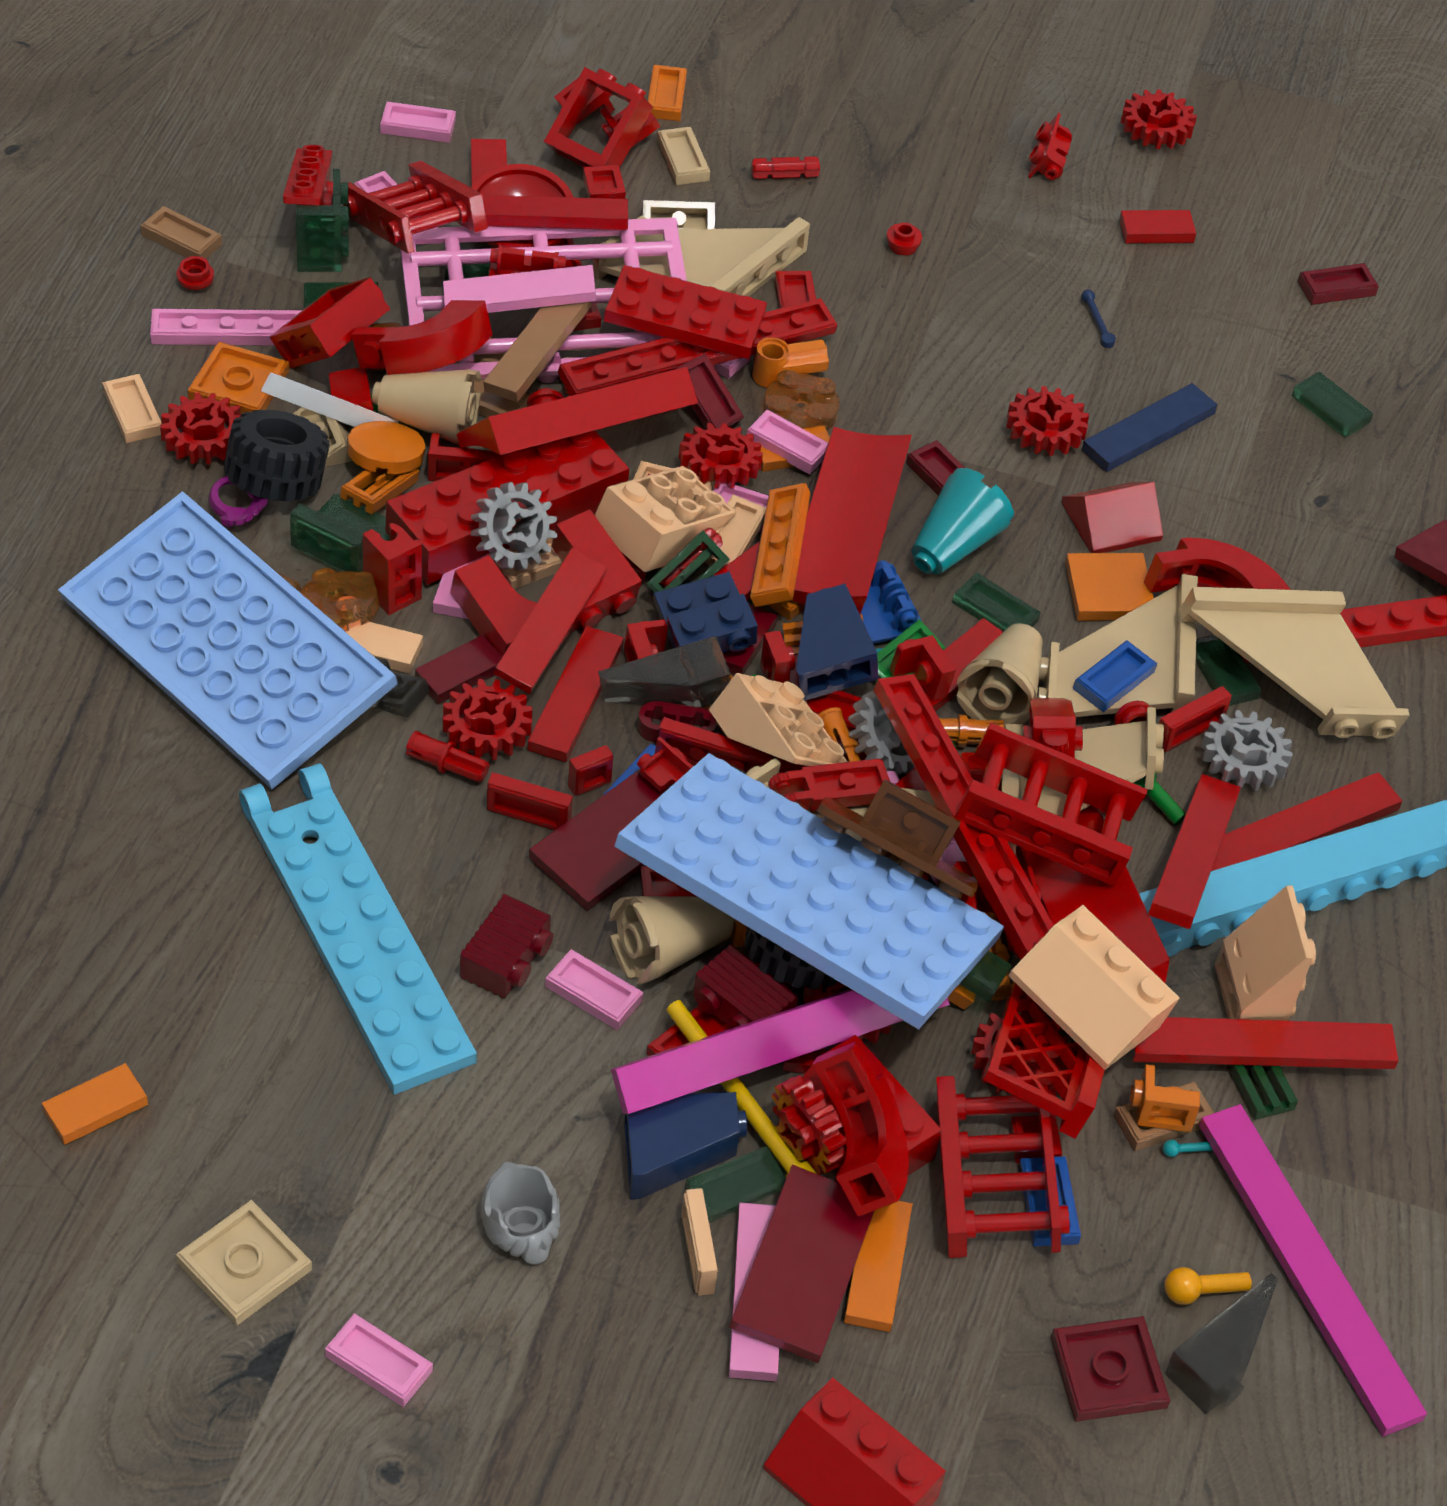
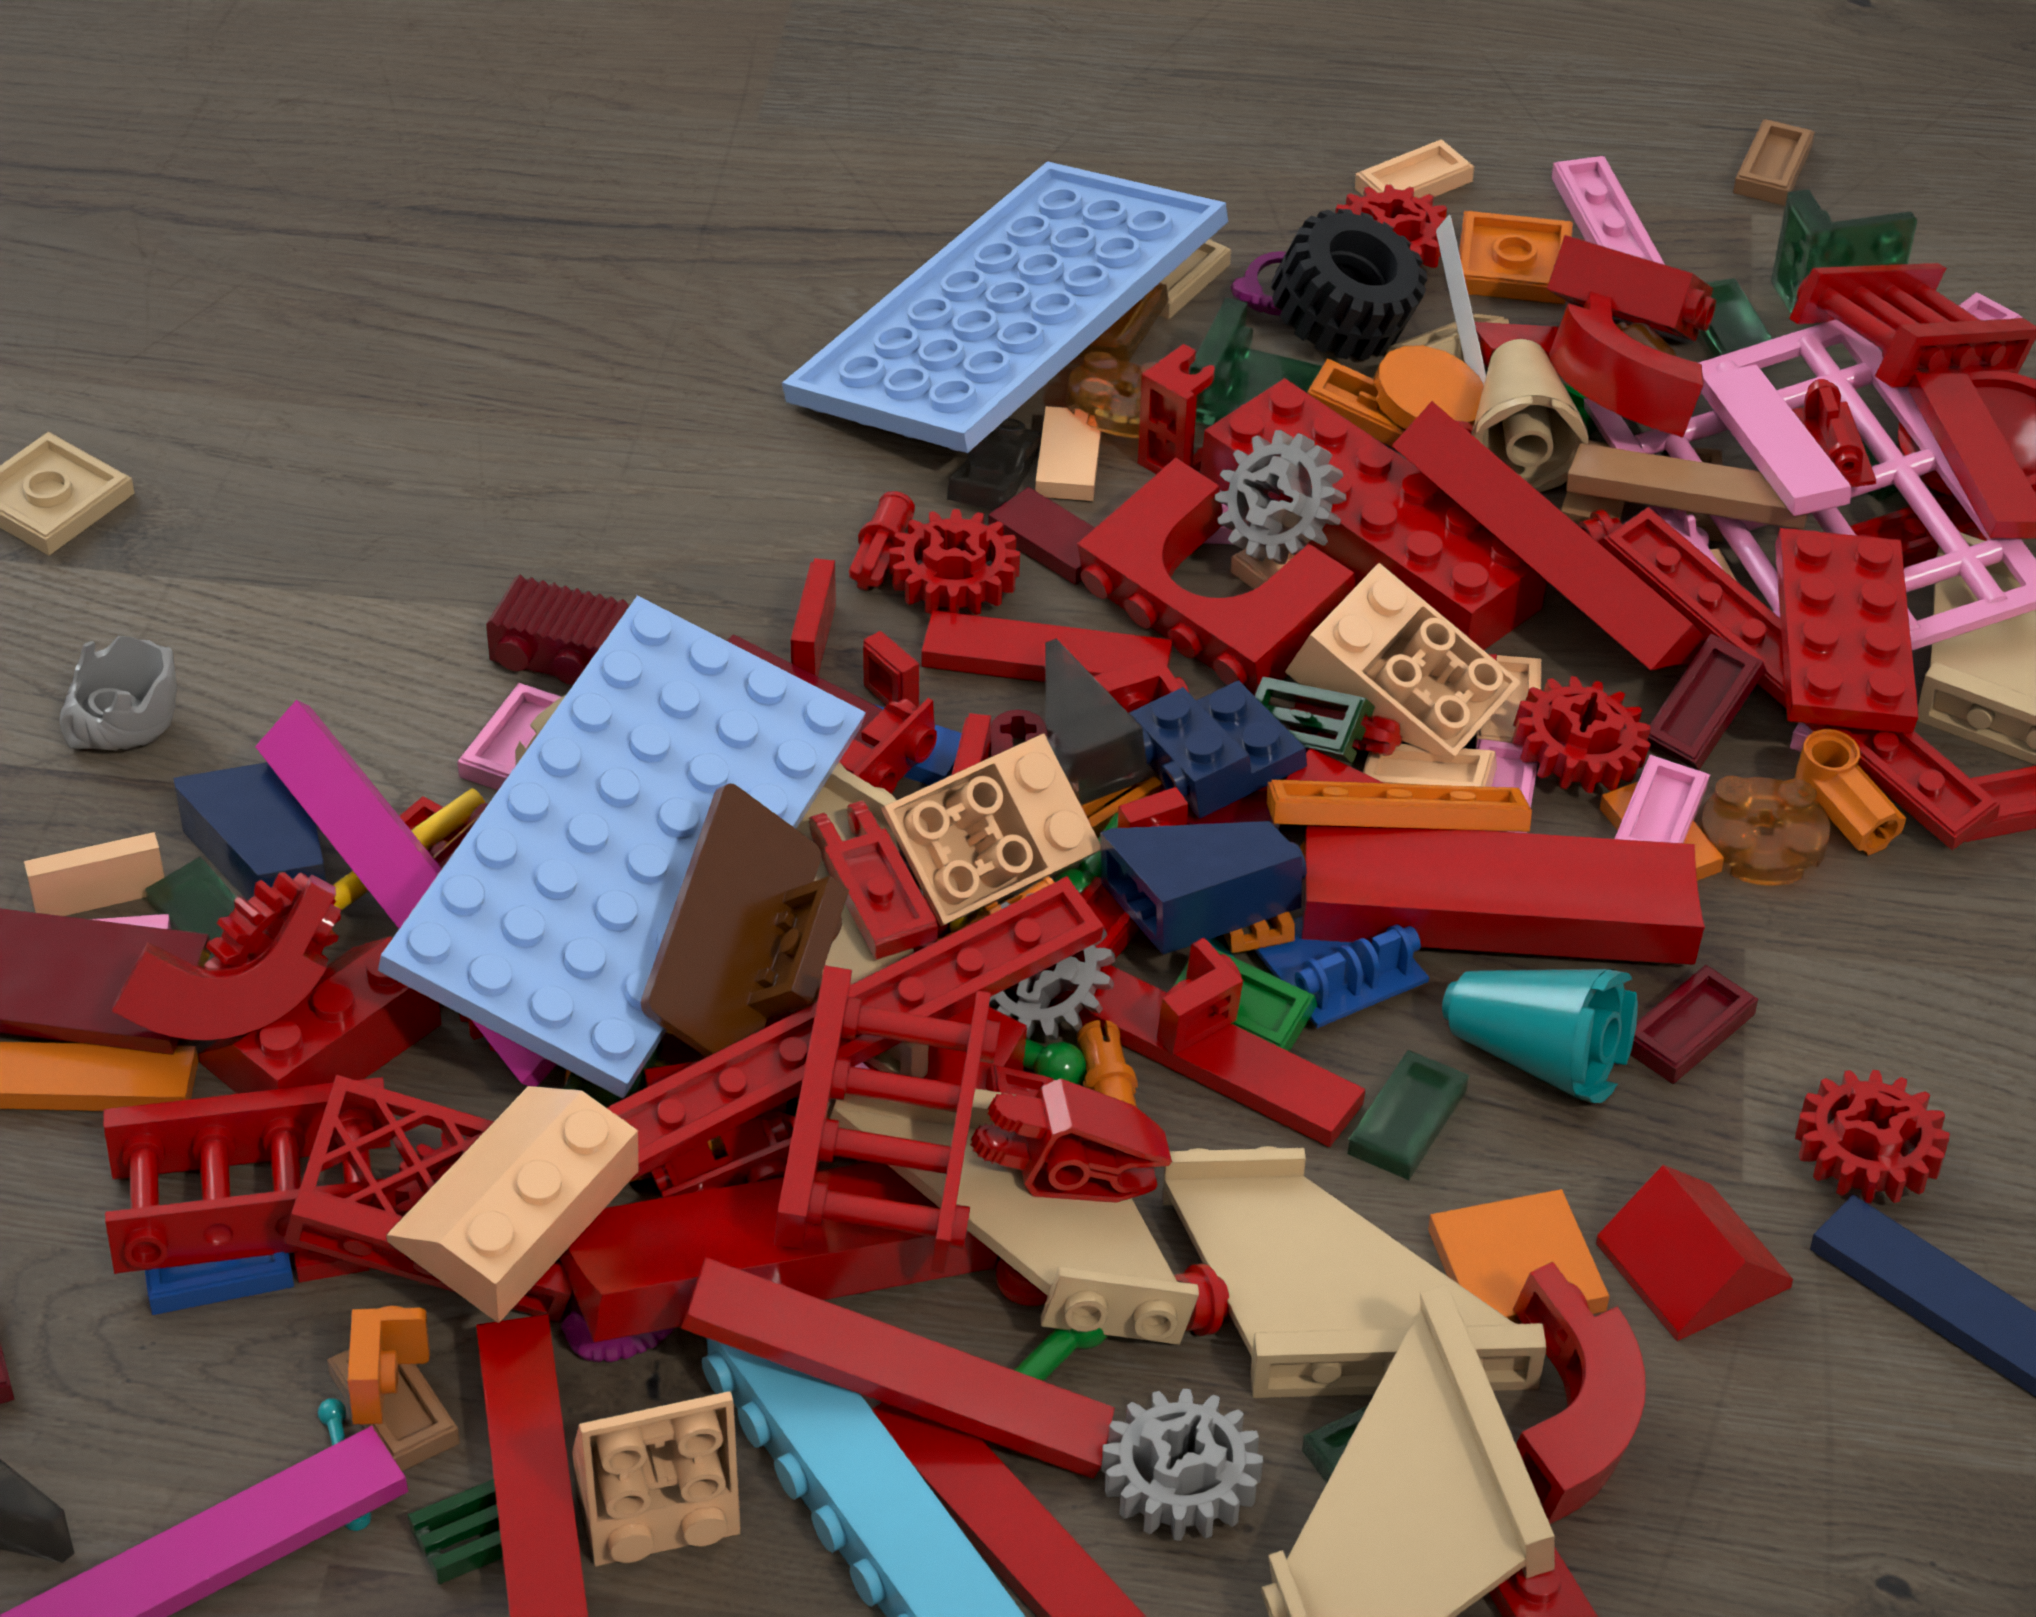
camera: 85 degrees right, 5 degrees down
orange tile [42,1063,148,1145] -> none
red plate [176,256,214,290] -> none
medium azure hinge [239,763,477,1095] -> none
red bracket [283,144,336,228] -> none
red tile [494,547,608,694] -> none
tan cone [957,623,1043,729] -> none
blue tile [1073,640,1158,712] -> none
red tile [1159,686,1232,752] -> none
light orange bar [1164,1267,1252,1305] -> none

